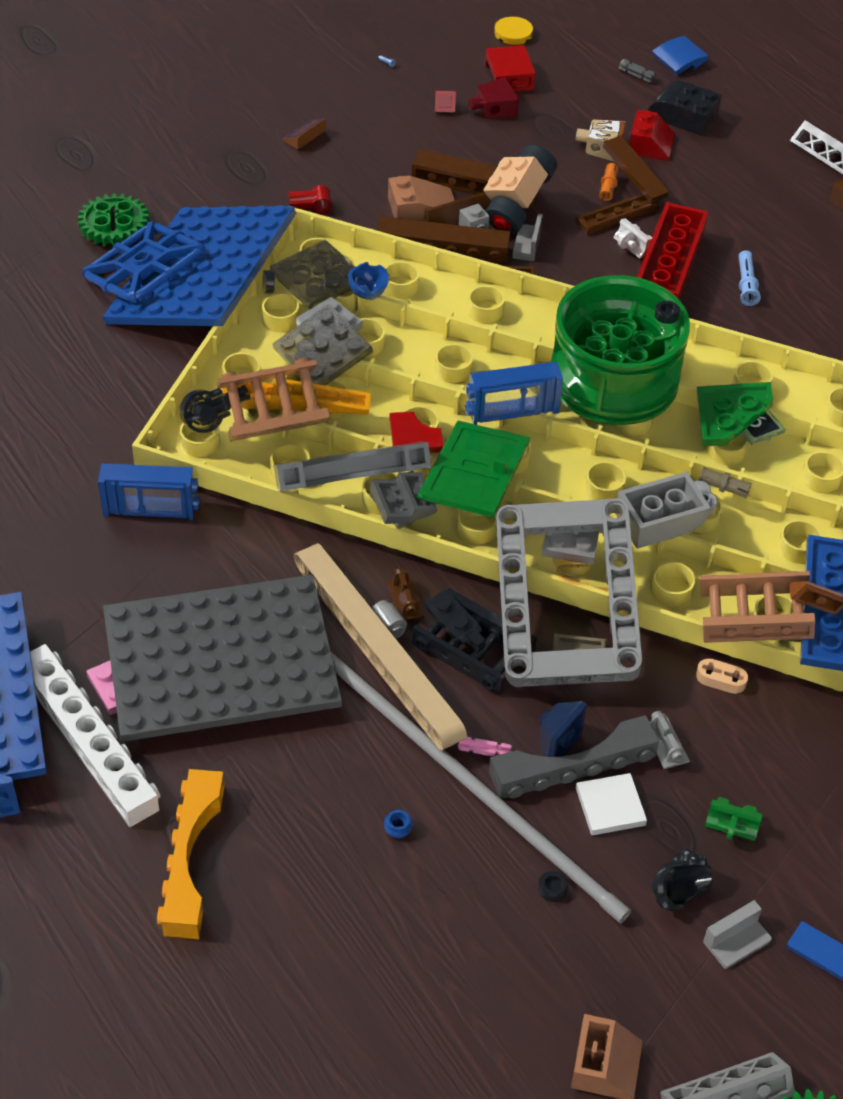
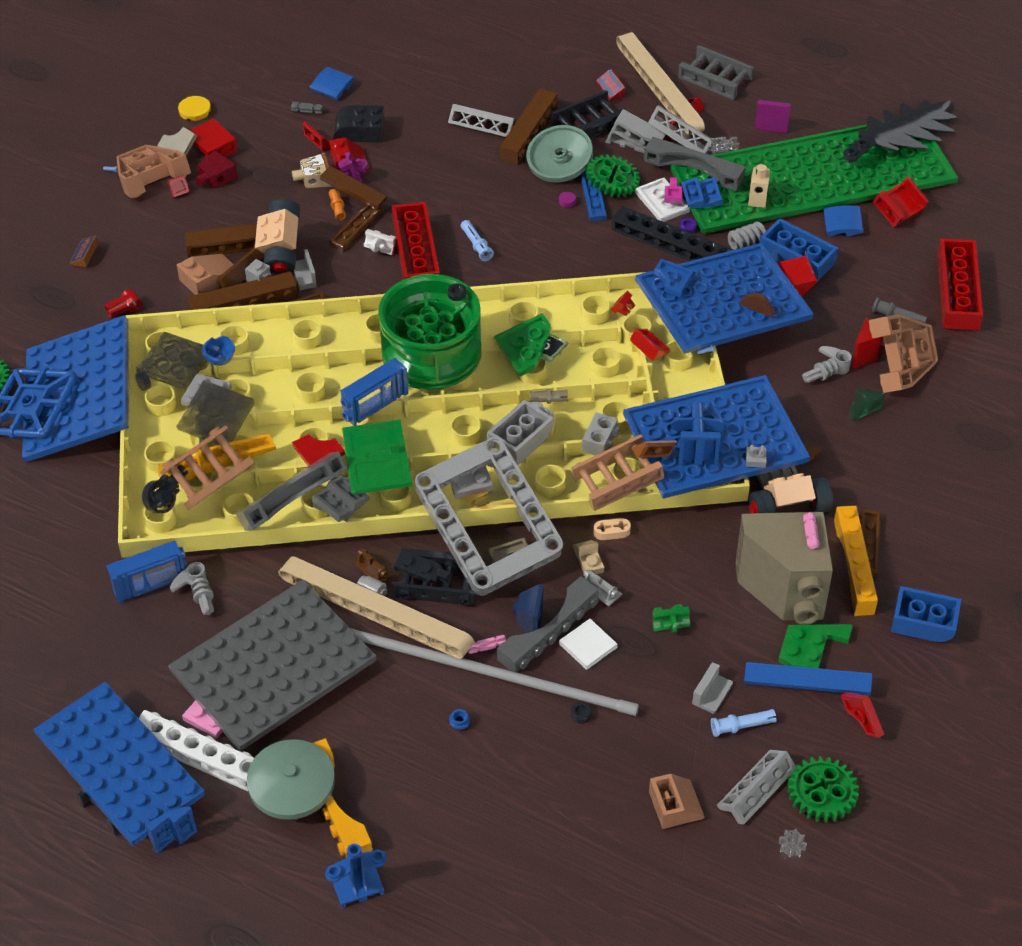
camera: 25 degrees left, 0 degrees up
black hair [651,848,713,911] -> none
none -> nougat wedge [116,145,191,198]
none -> tile [157,127,198,156]
none -> light grey piece [170,562,214,616]
none -> sand green dish [247,739,335,819]
none -> red slope [303,121,330,151]
none -> blue piece [325,843,387,909]
none -> magenta hips [338,152,368,183]
none -> tan slope [573,540,604,574]
none -> light grey brick [582,412,620,456]
none -> light blue pin [711,709,776,737]

